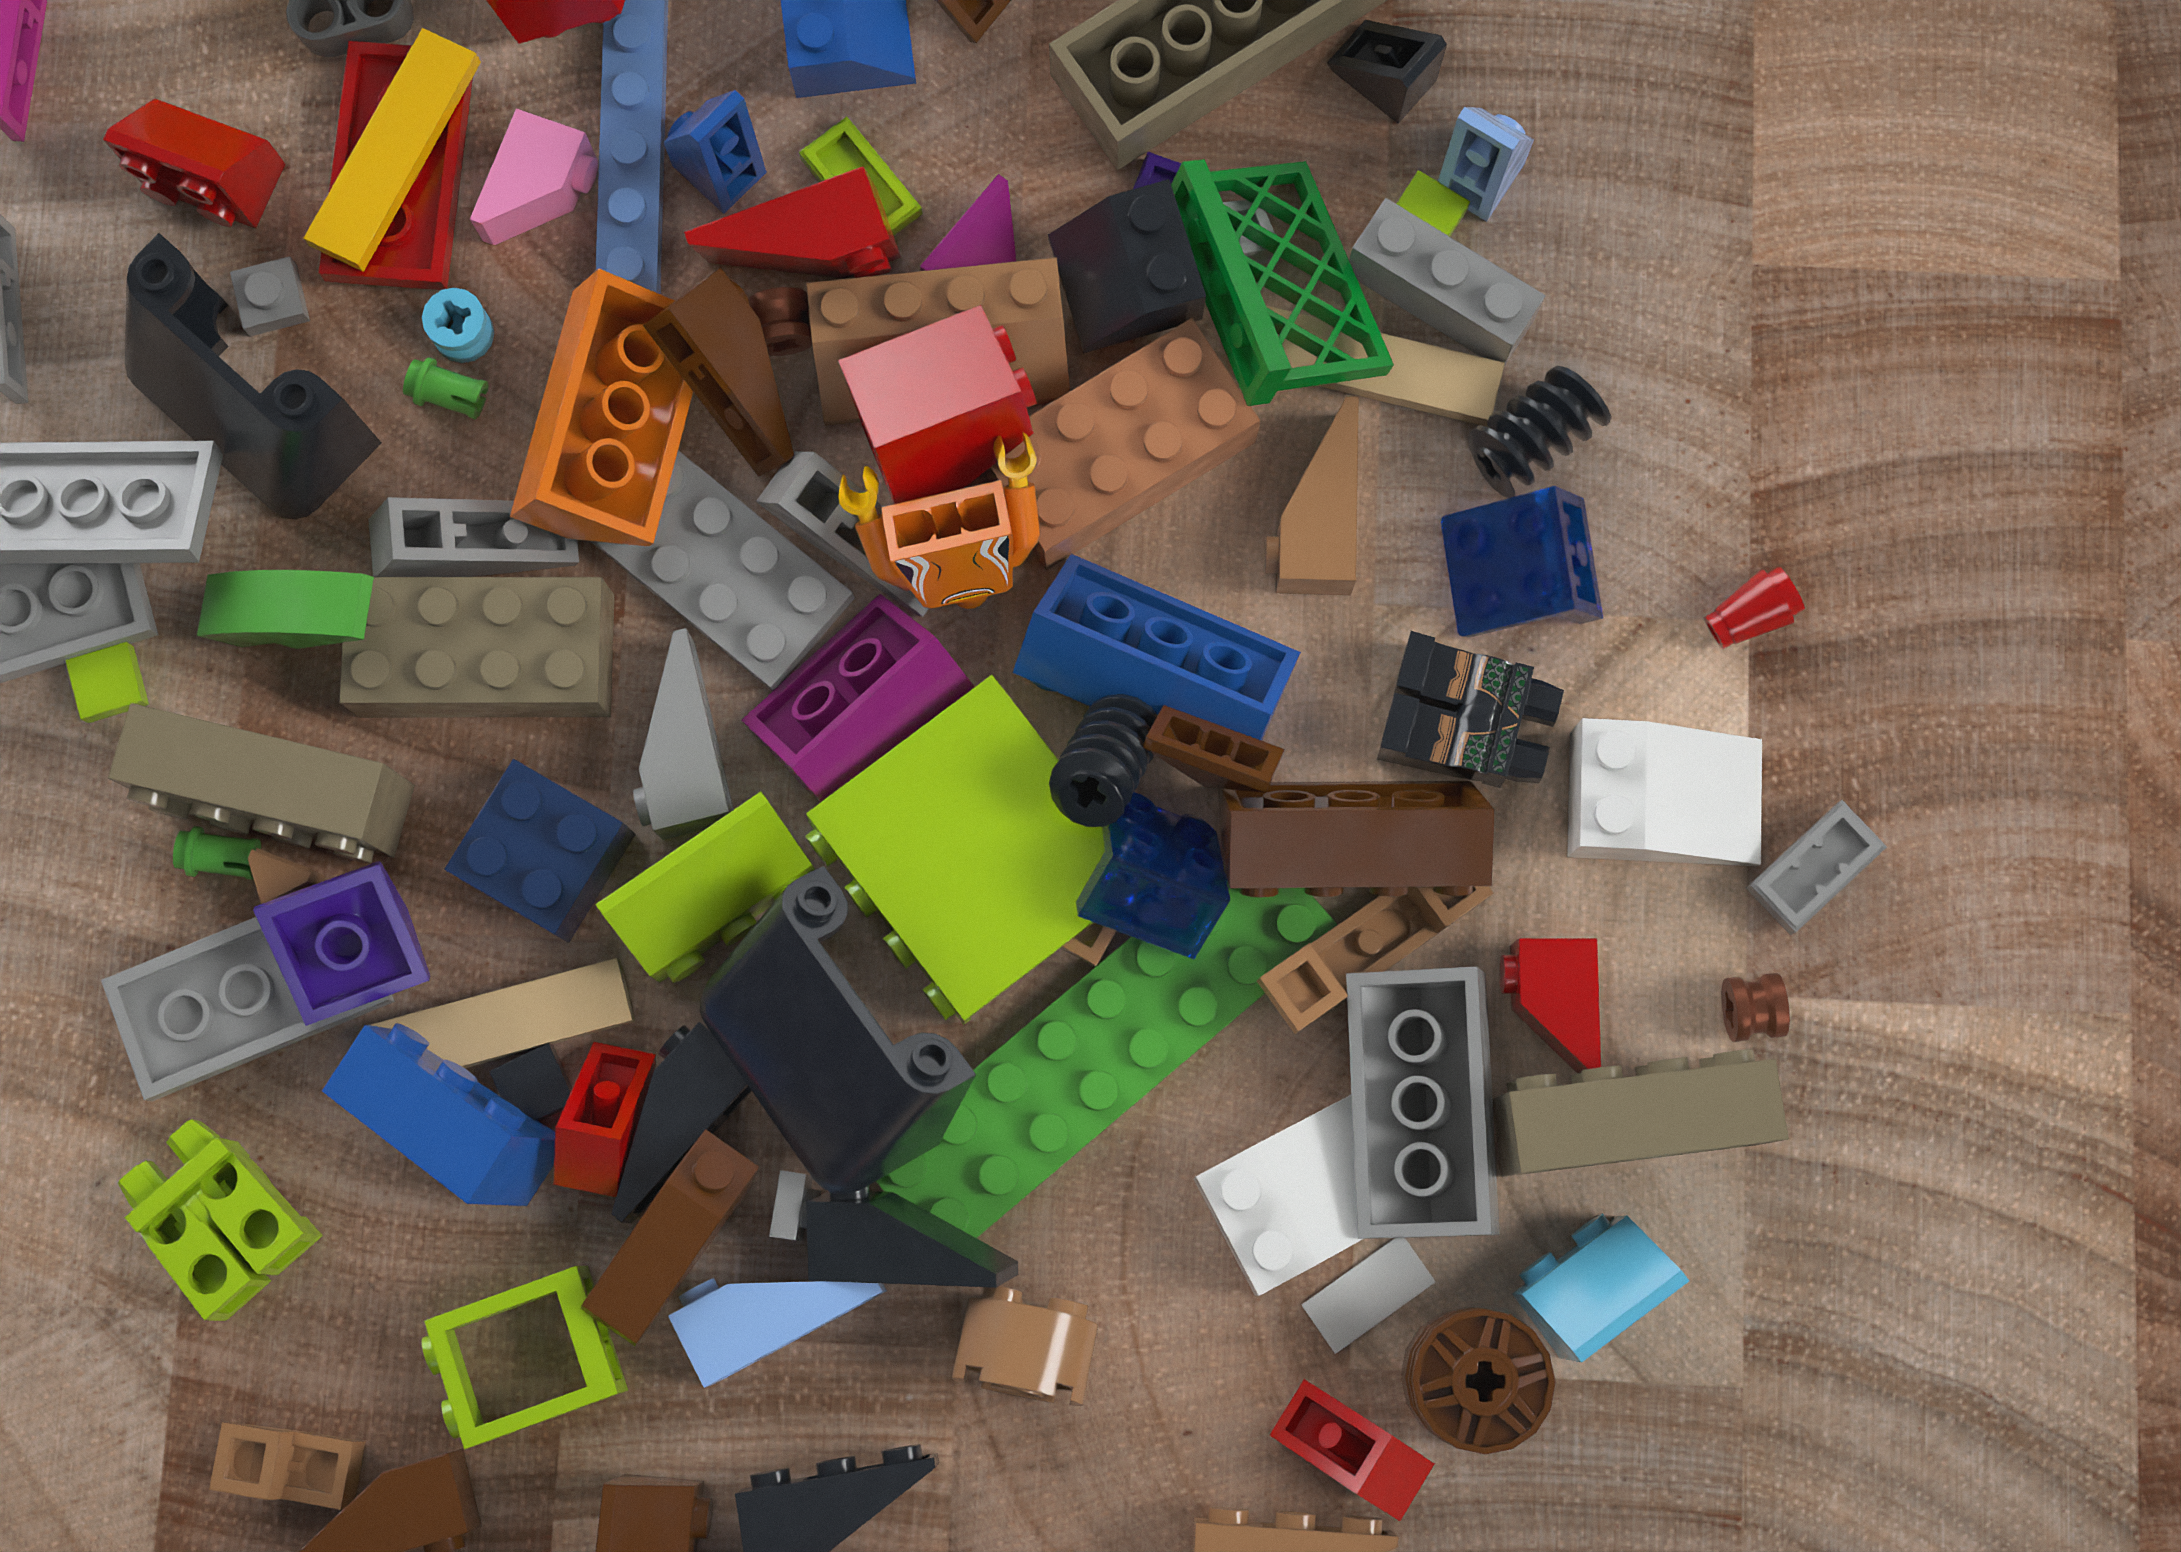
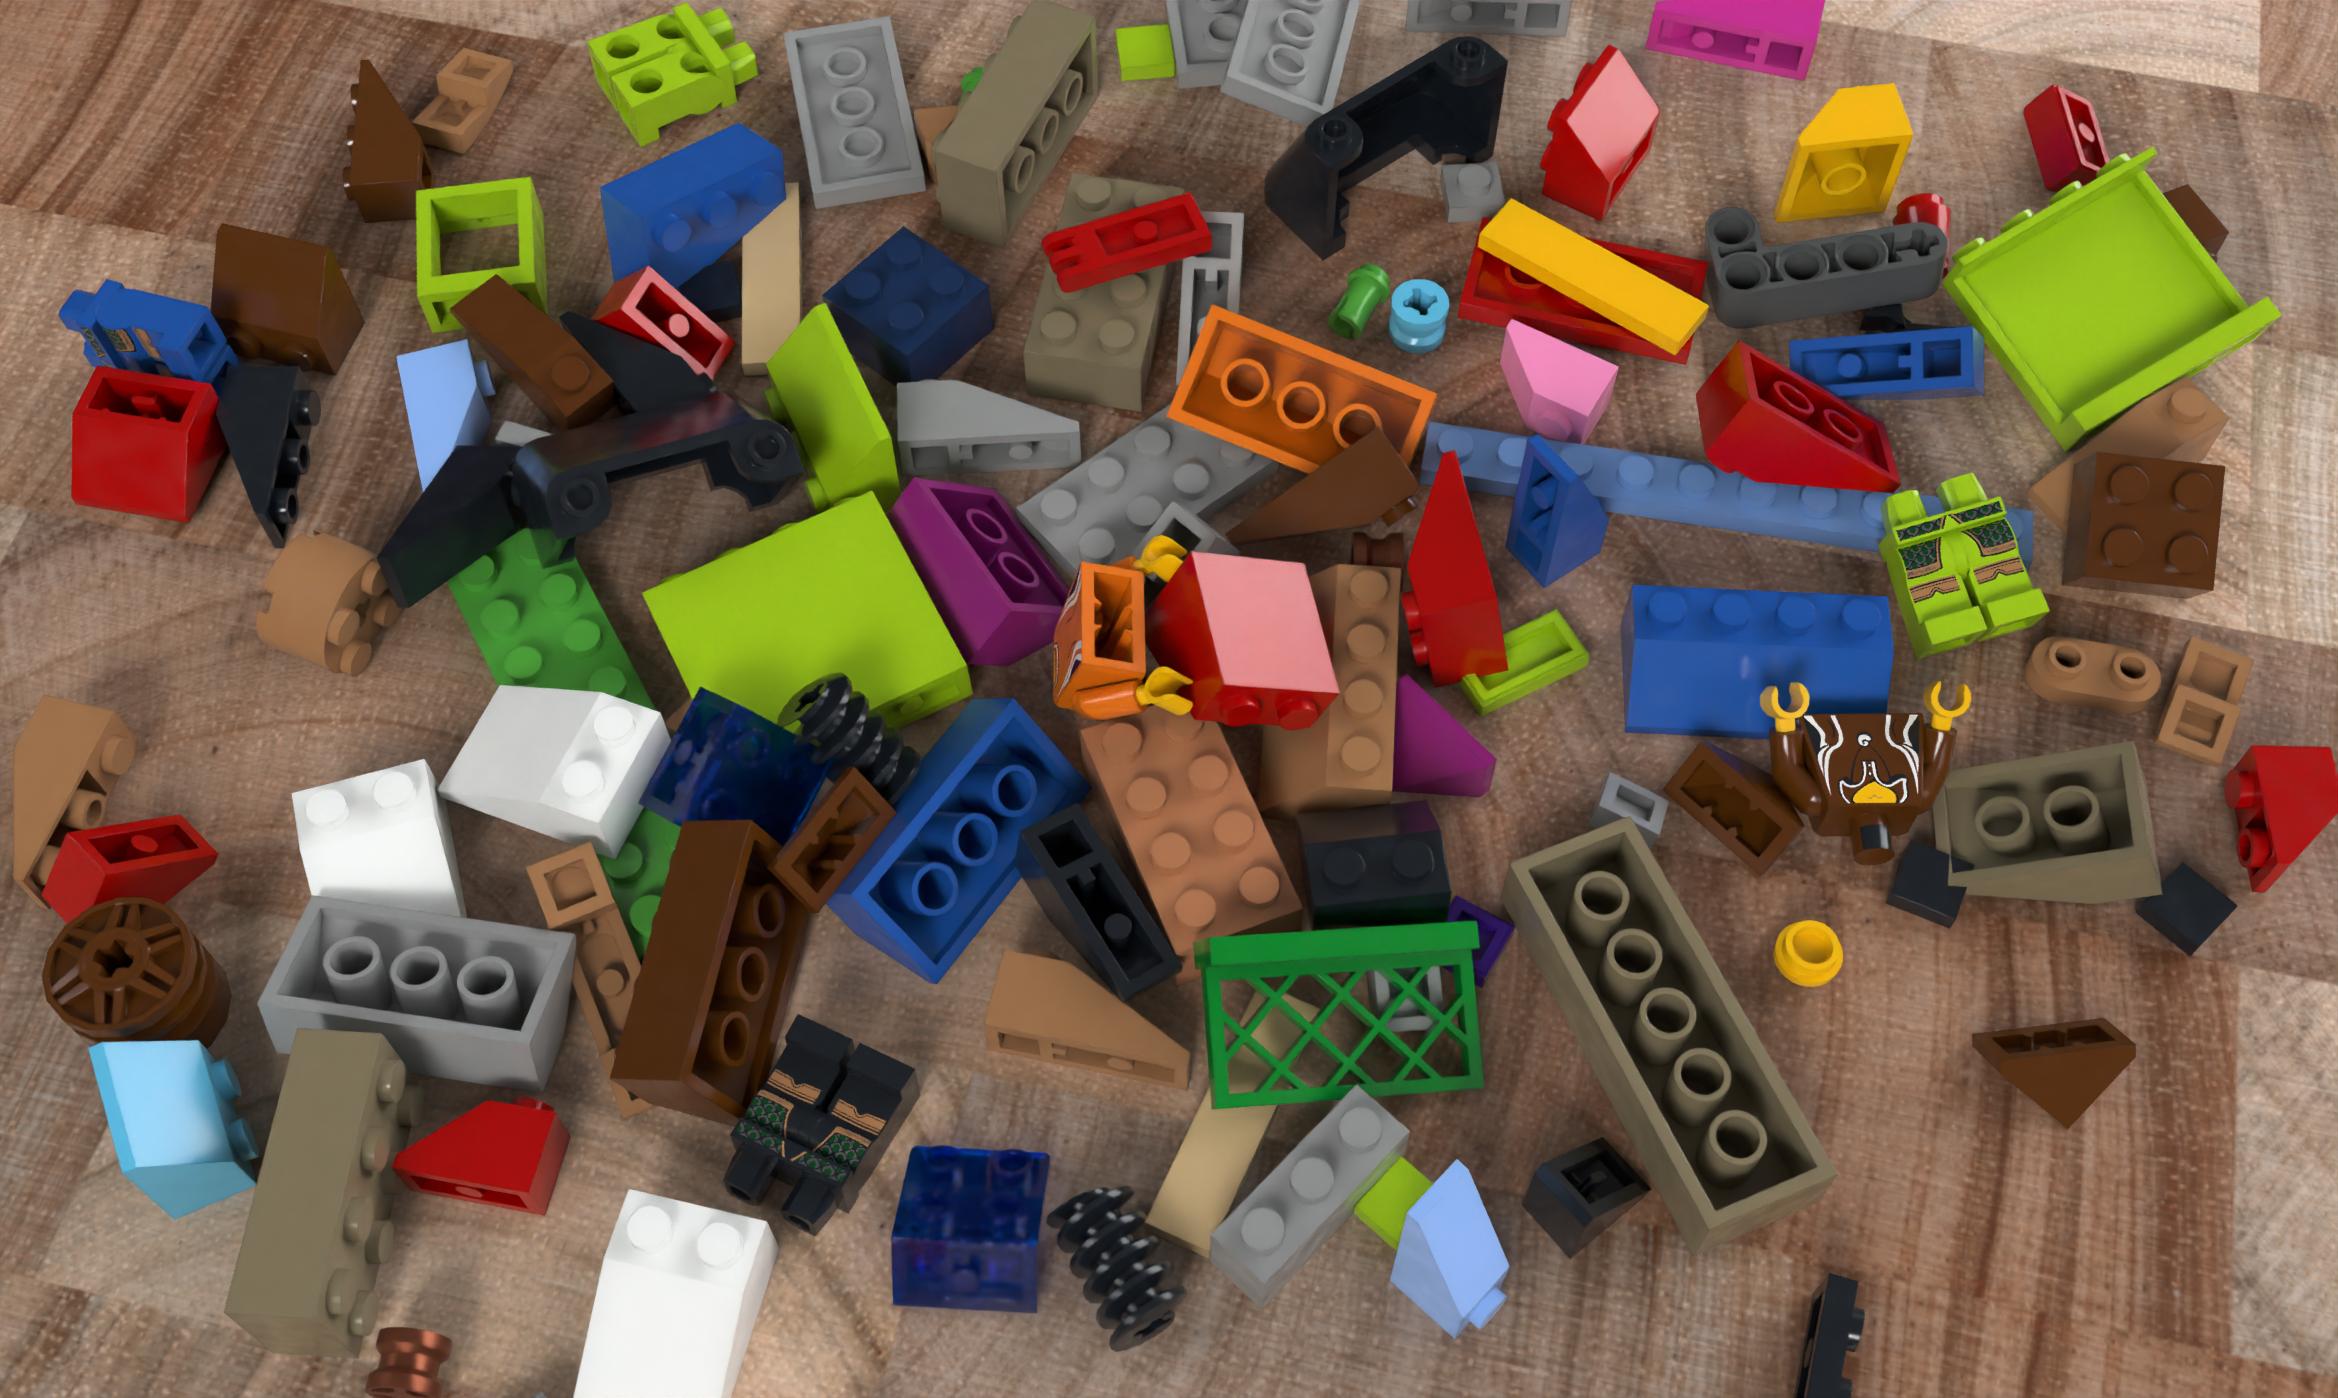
camera: 100 degrees right, 20 degrees down
bright green slope [197,570,374,649] -> none
dark purple slope [253,861,430,1026] -> none
white sticker [1302,1238,1436,1354] -> none
none -> white slope [437,685,675,859]
none -> black slope [1015,802,1183,1003]
none -> red hinge [1041,192,1212,293]
none -> light grey plate [1588,772,1669,850]

